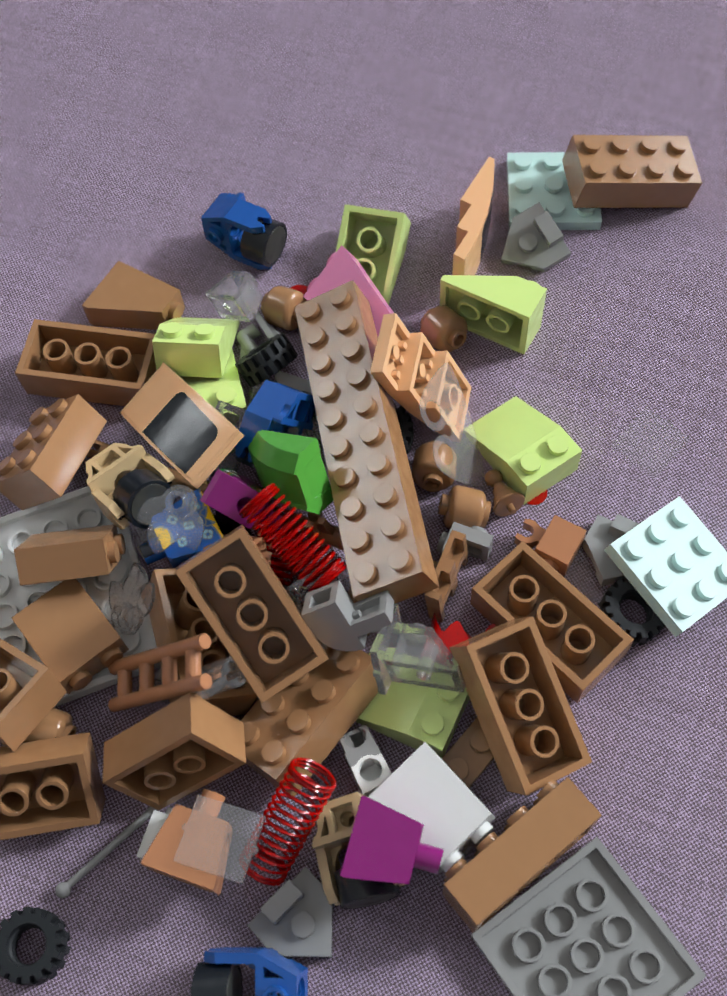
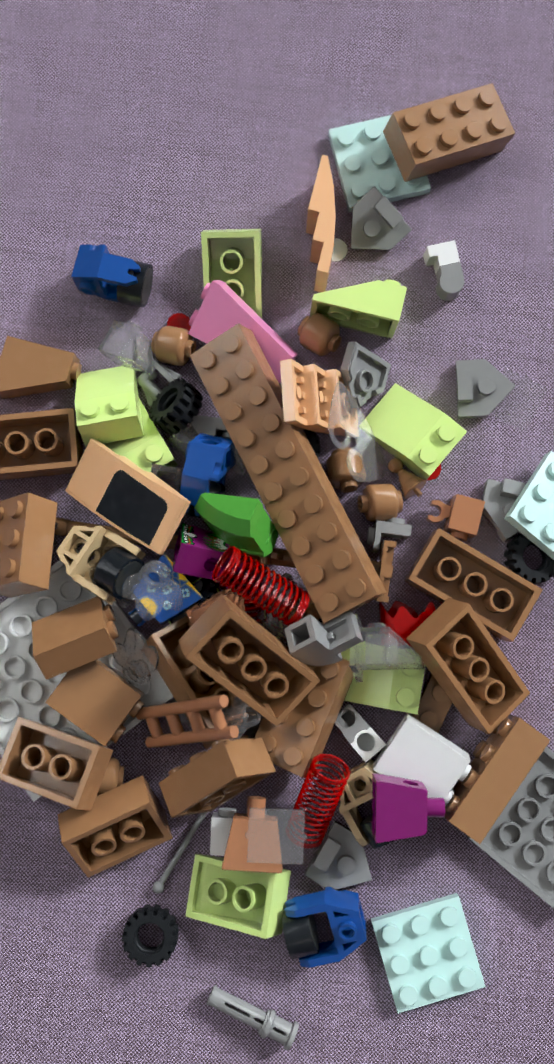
camera: 25 degrees left, 20 degrees up
none -> yellowish green slope [185,854,291,939]
none -> white sticker [331,238,347,261]
none -> light grey plate [340,342,391,408]
none -> leg [423,240,464,301]
none -> light grey plate [456,359,516,419]

